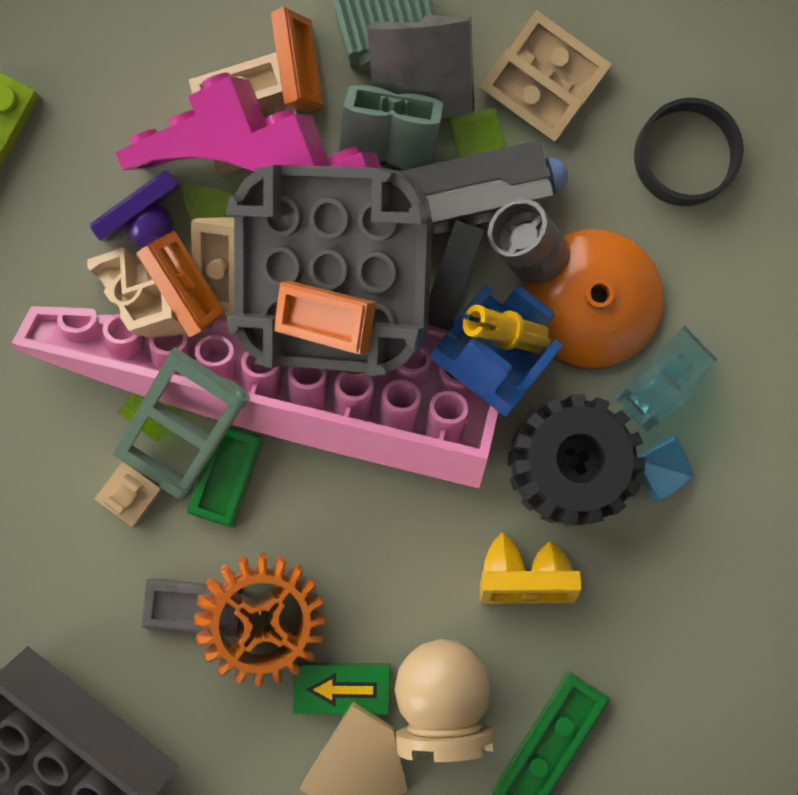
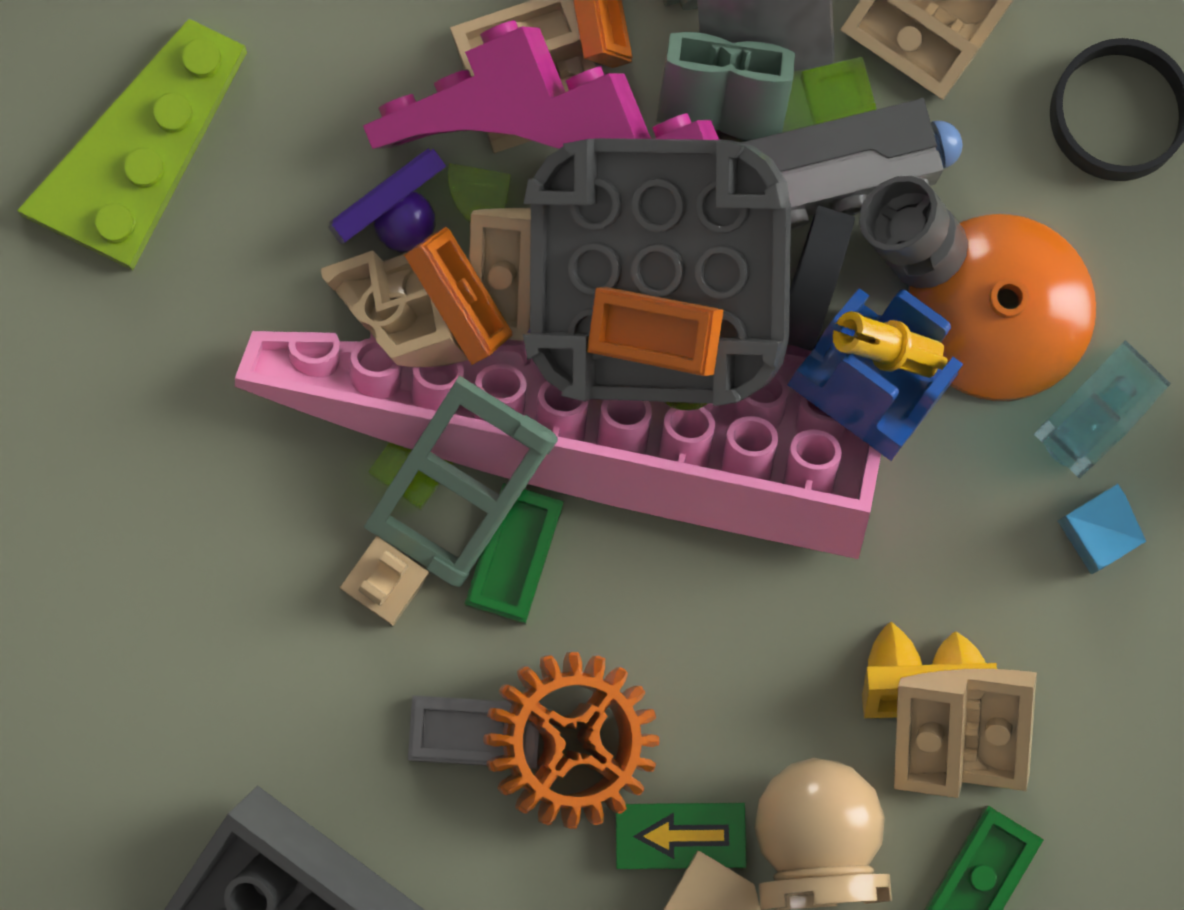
camera: 10 degrees left, 5 degrees down
black wheel [507,394,646,526] -> none
none -> tan slope [894,669,1037,798]

